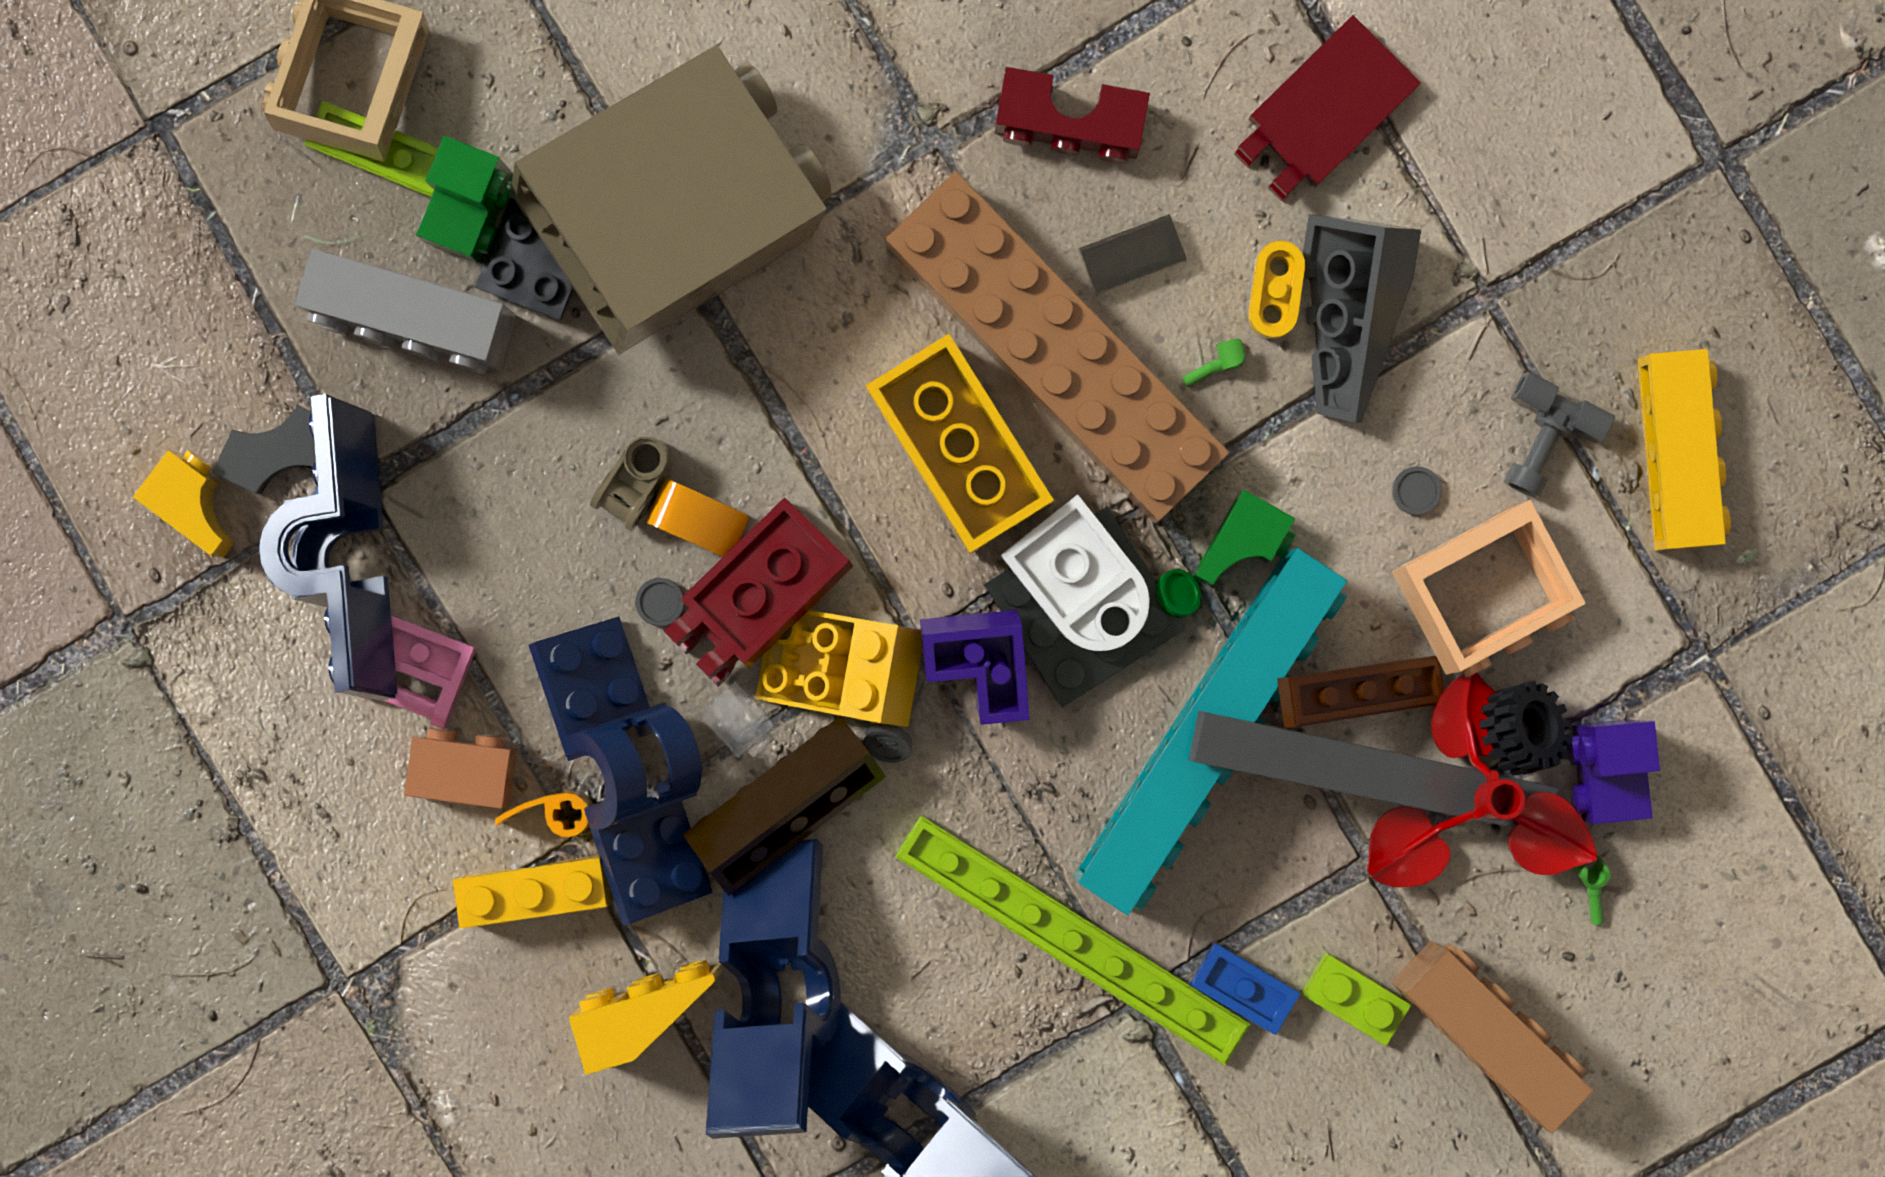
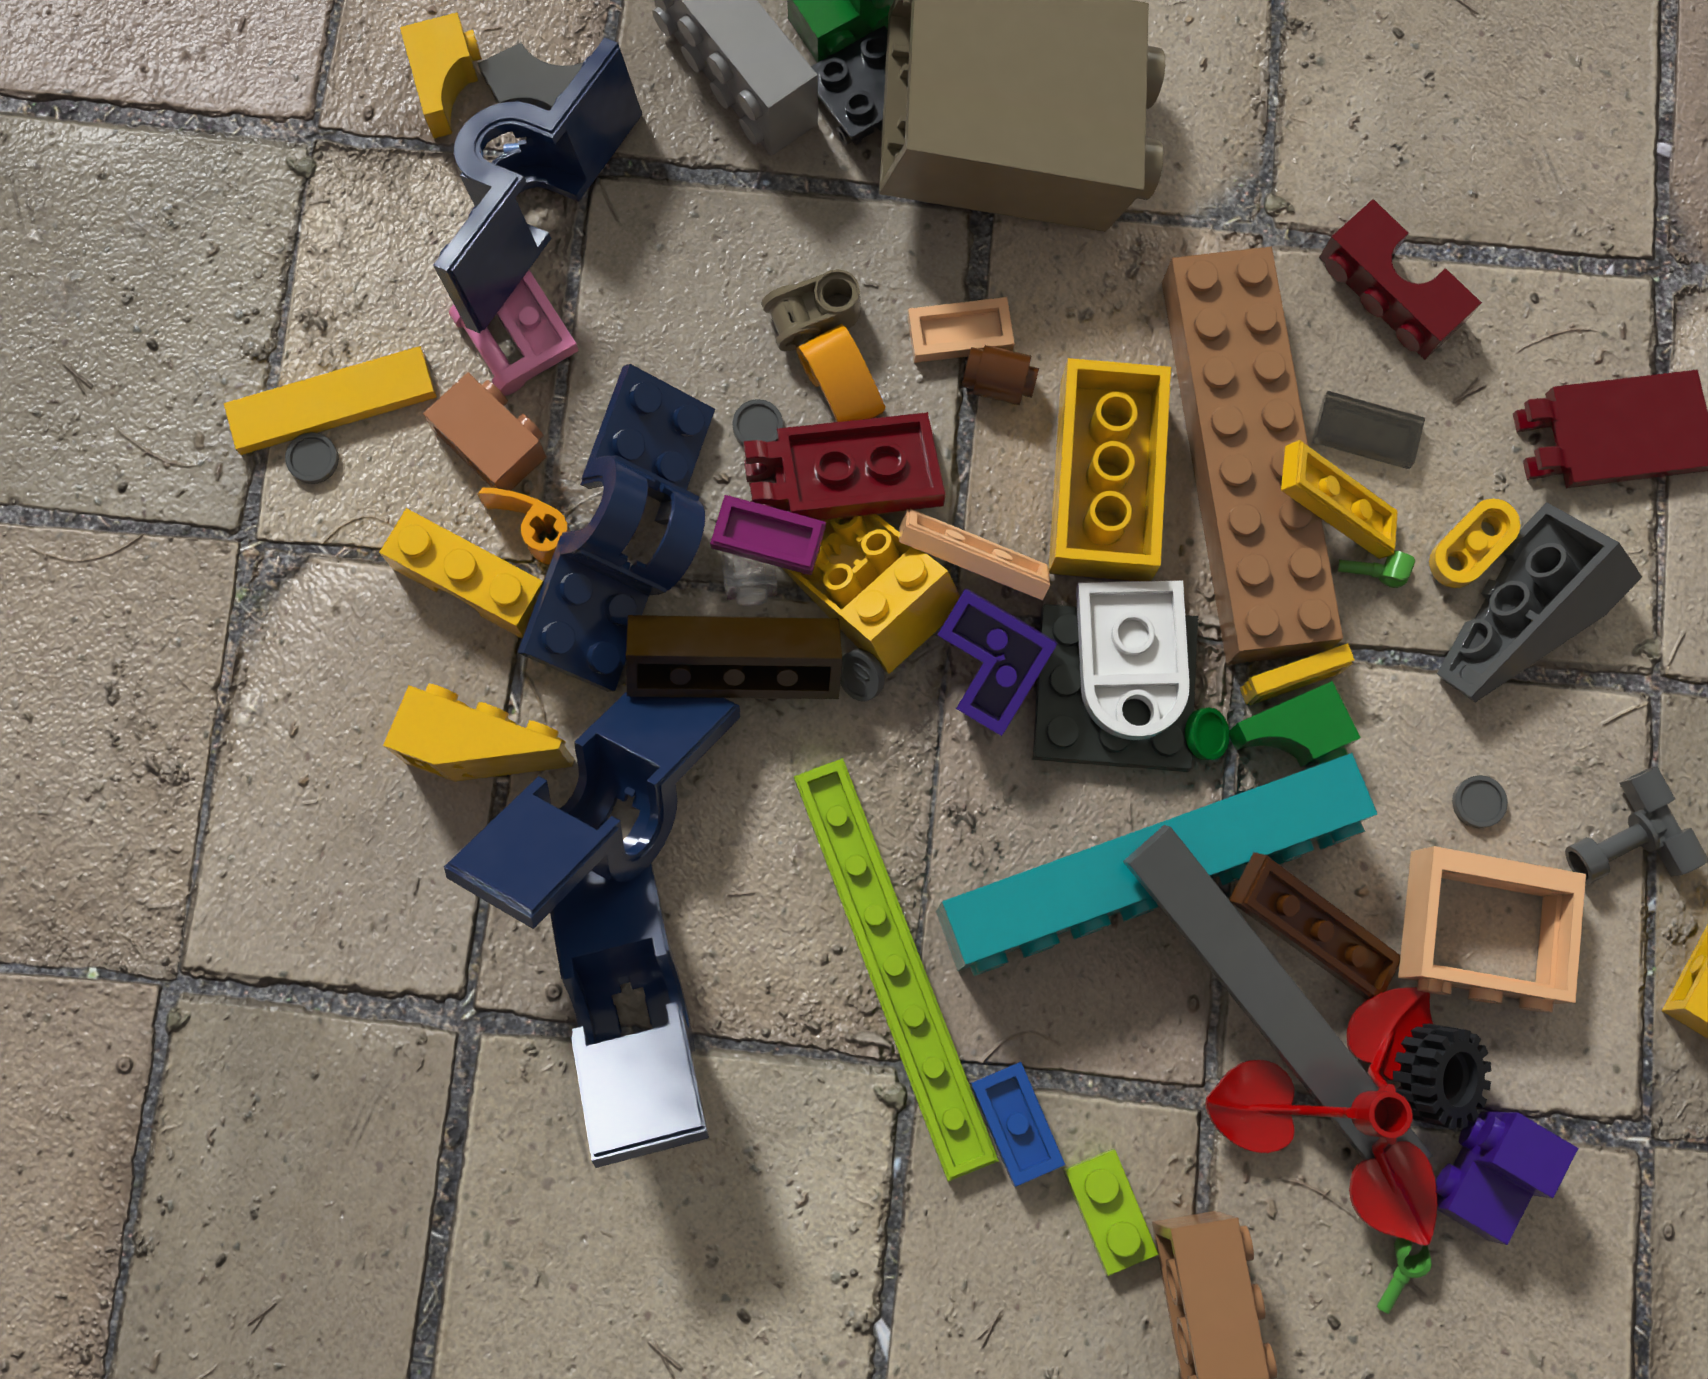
camera: 35 degrees right, 10 degrees down
none -> yellow tile [223,346,437,455]
none -> dark grey piece [285,432,339,484]
none -> magenta tile [710,495,826,576]
none -> light nougat tile [899,508,1051,600]
none -> light nougat tile [907,297,1015,363]
none -> reddish brown brick [962,345,1039,405]
none -> yellow tile [1240,643,1355,706]
none -> yellow tile [1281,440,1398,559]

